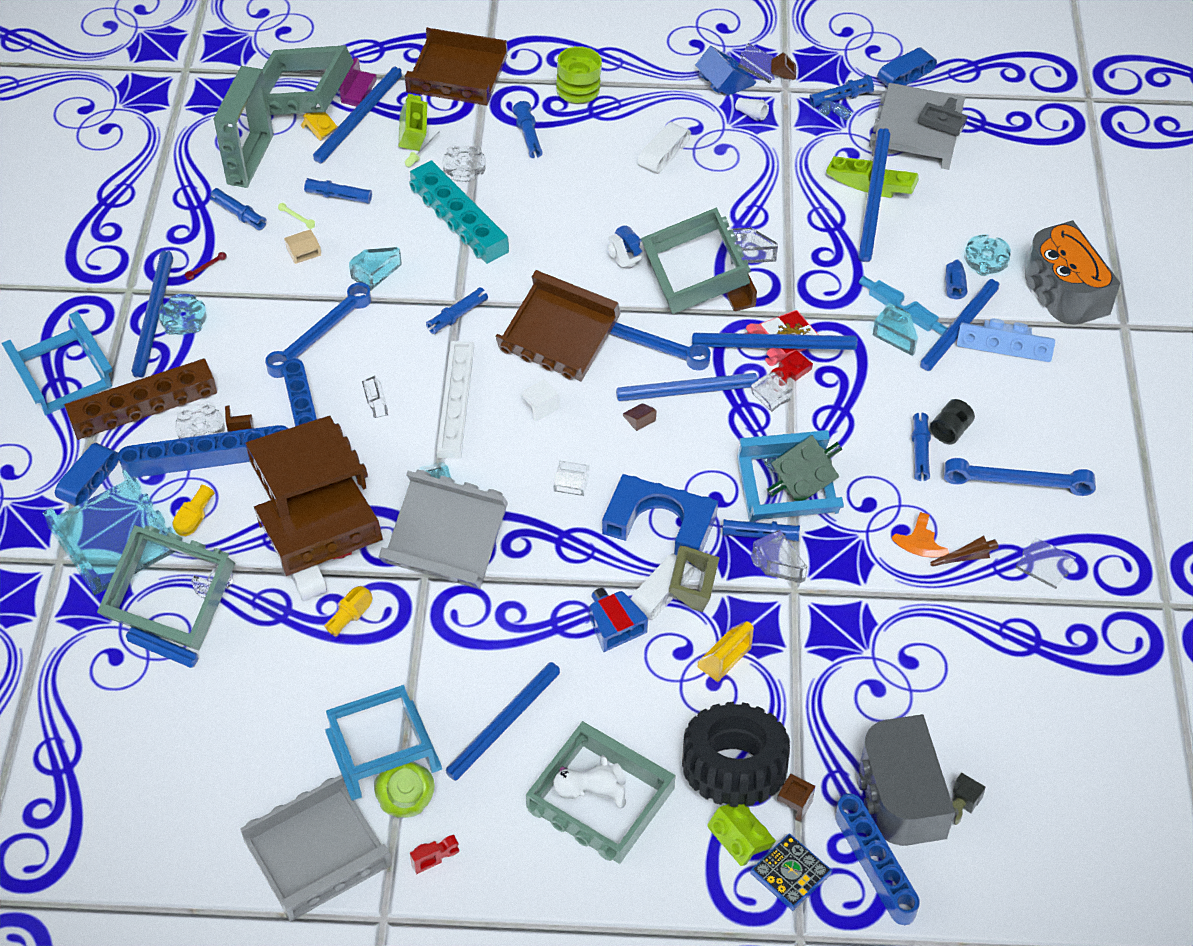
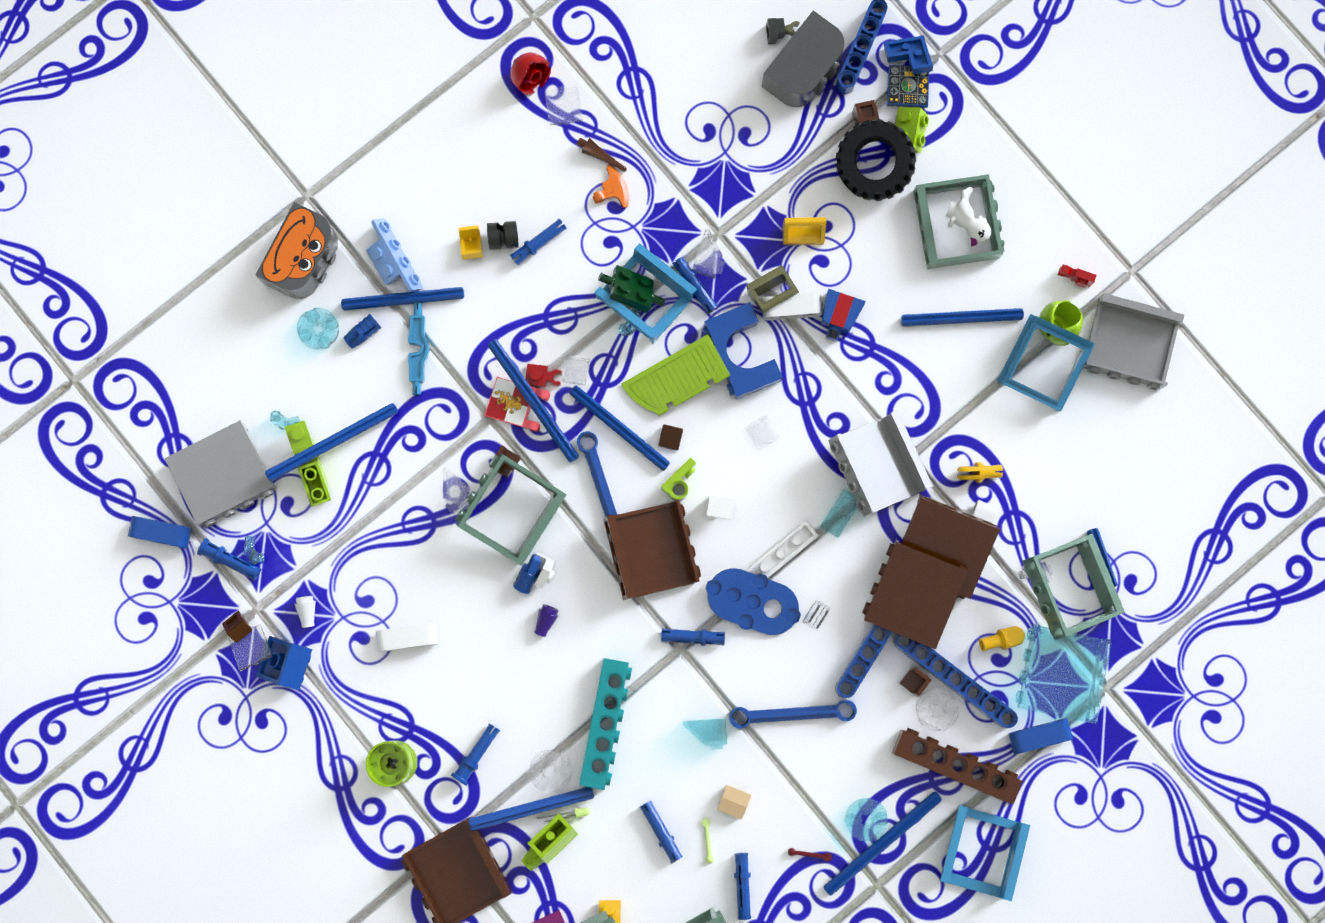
camera: 135 degrees left, 30 degrees up
blue axle [313,66,402,164] -> none
clear light blue slope [872,303,918,356] -> none
dark grey hinge [918,97,968,136] -> none
blue piece [944,458,1096,496] -> none
none -> clear light blue arm [270,410,300,430]
none -> yellow bracket [458,225,483,260]
none -> blue axle [468,787,594,831]
none -> red cylinder [510,52,551,95]
none -> dark purple cone [534,604,559,637]
none -> lime piece [621,334,731,416]
none -> lime plate [661,457,696,501]
none -> blue piece [705,568,801,635]
none -> blue plate [884,35,933,75]

